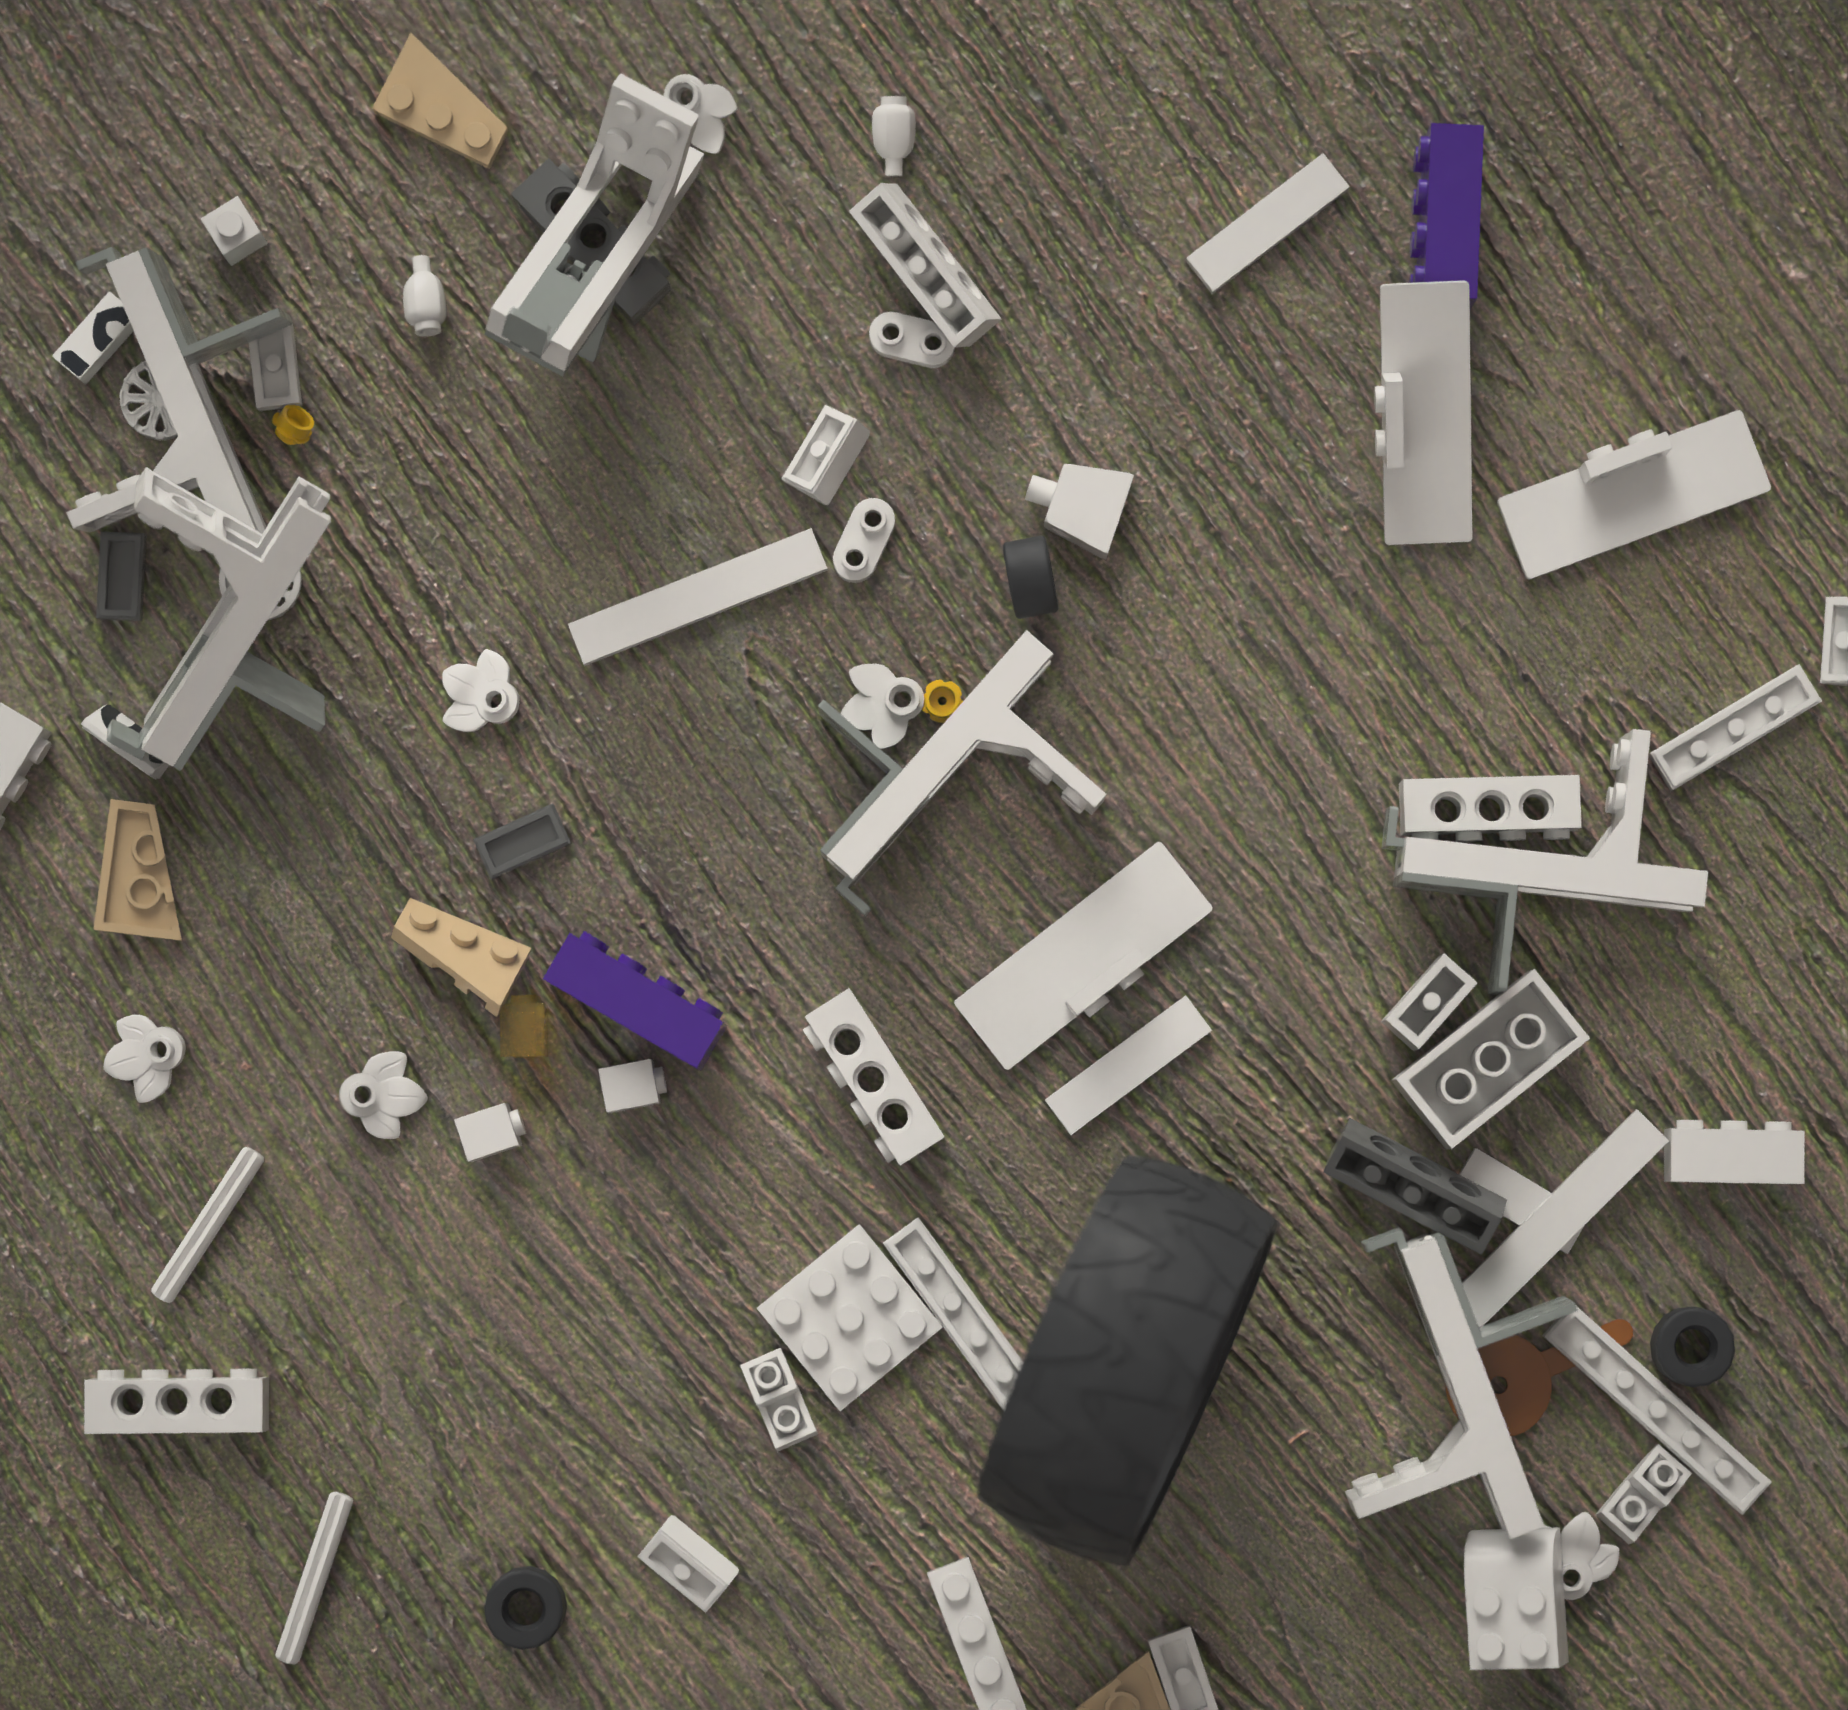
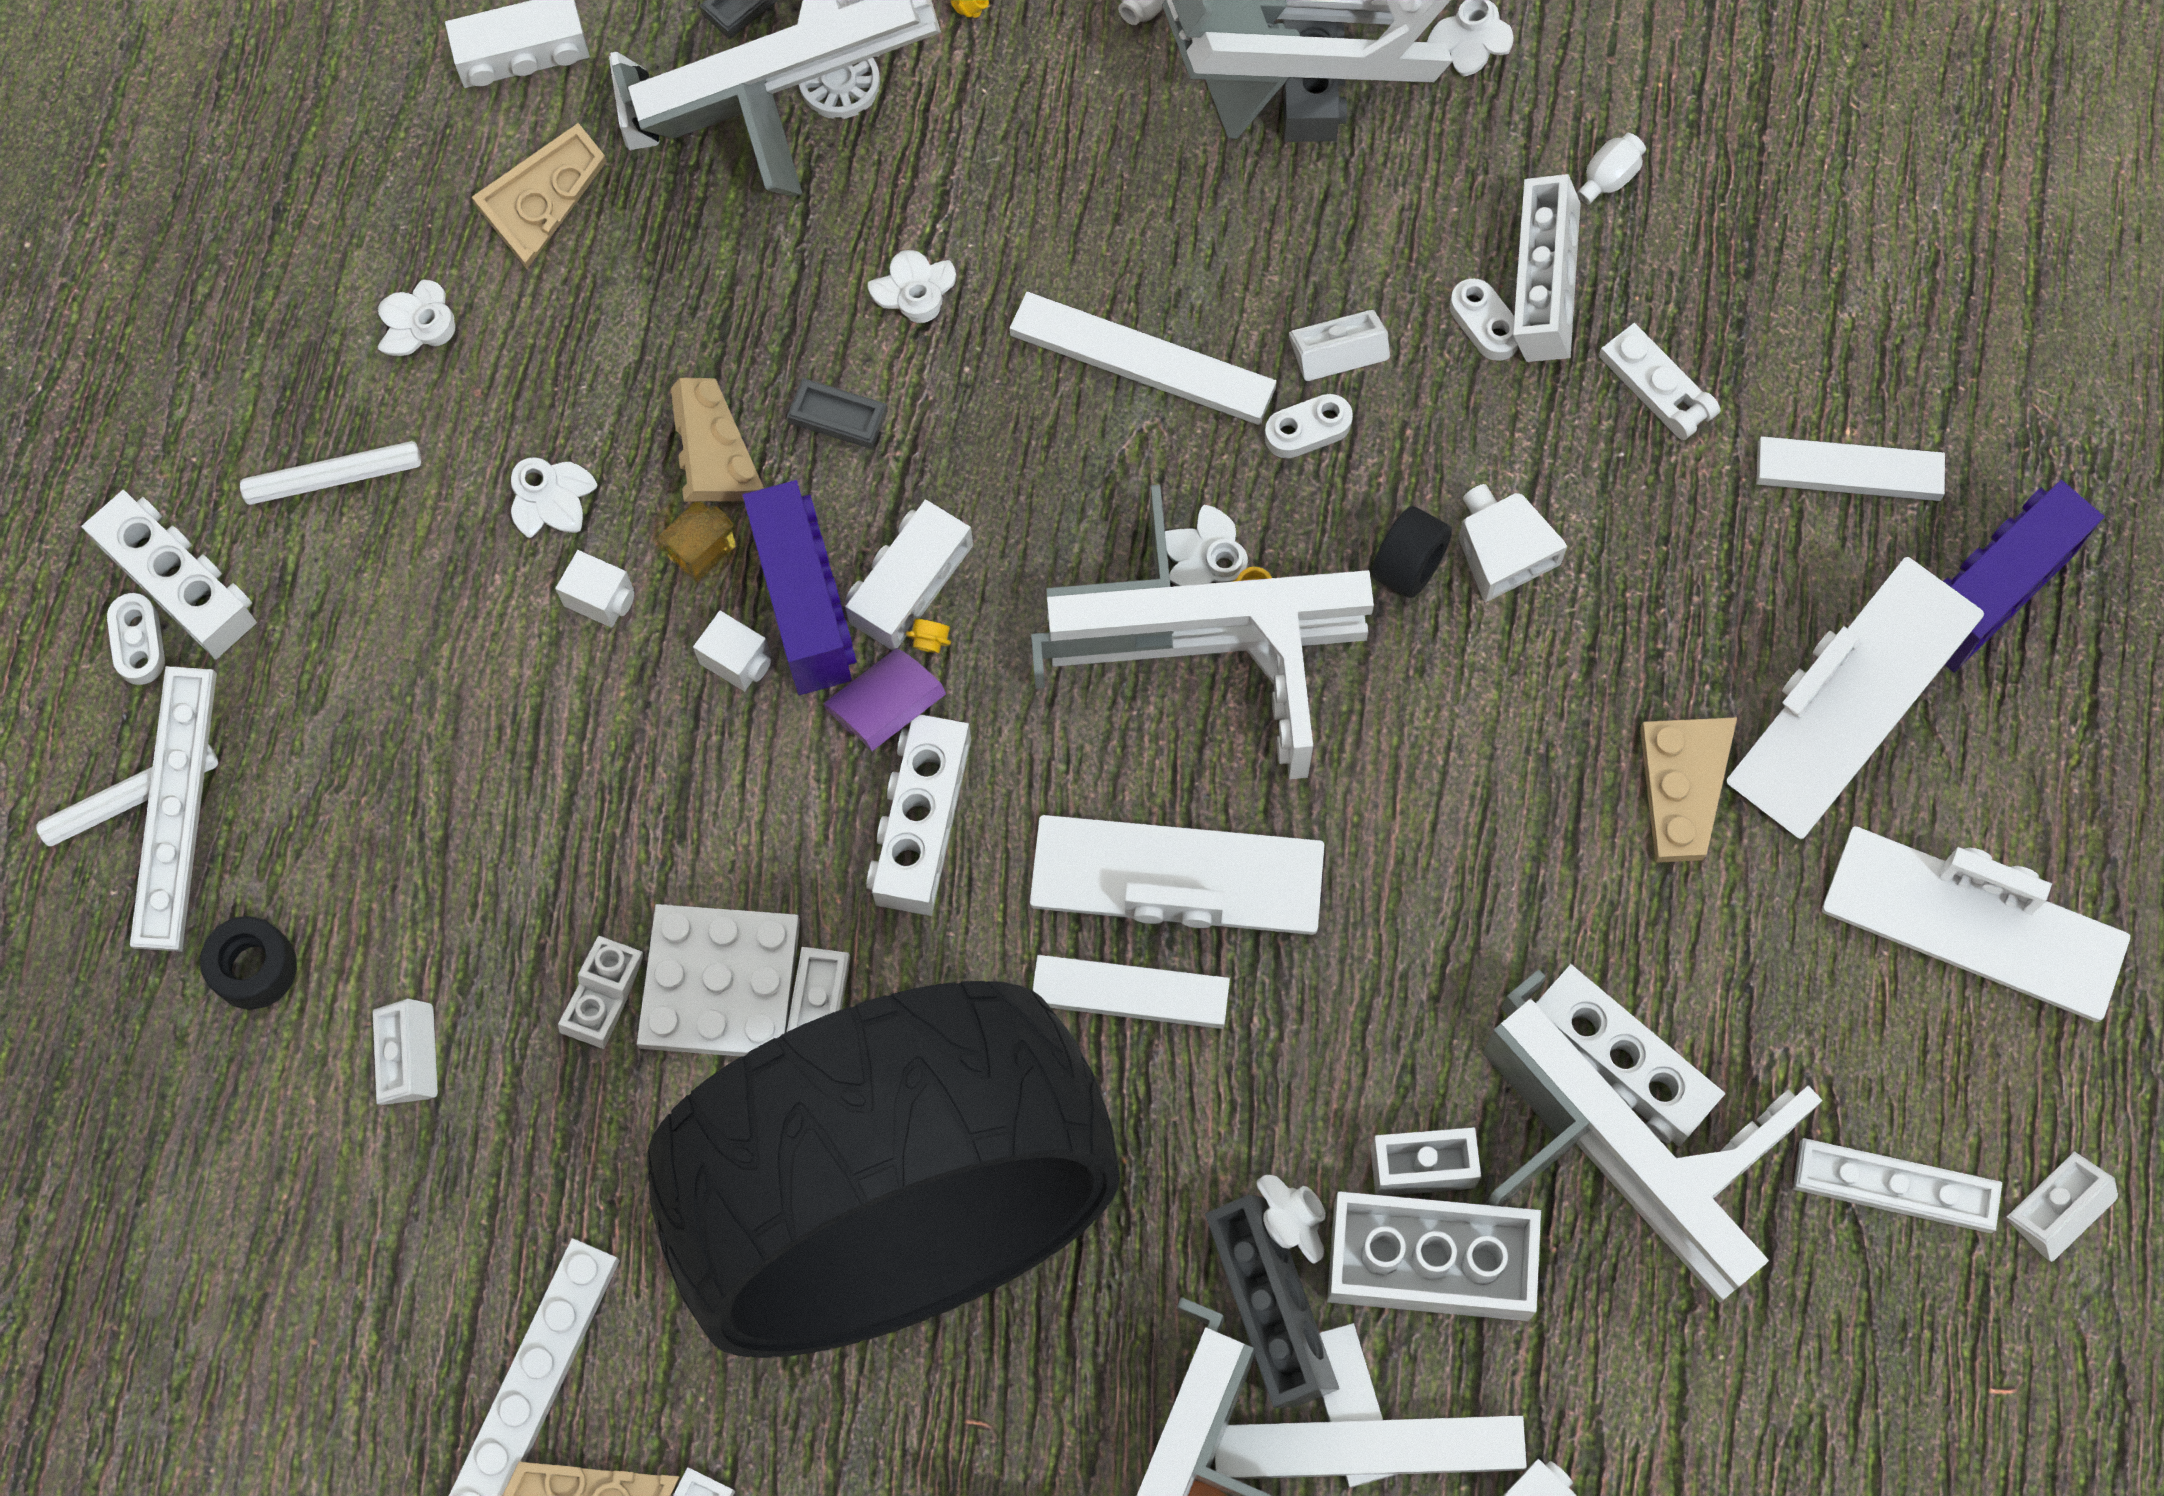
camera: 45 degrees right, 15 degrees down
none -> white plate [107,593,165,685]
none -> white tile [130,666,217,952]
none -> medium lavender slope [823,648,946,751]
none -> white brick [845,499,973,651]
none -> yellow plate [906,619,951,654]
none -> white plate [1257,1175,1325,1264]
none -> white plate [1599,323,1720,440]
none -> tan wing [1640,717,1737,863]

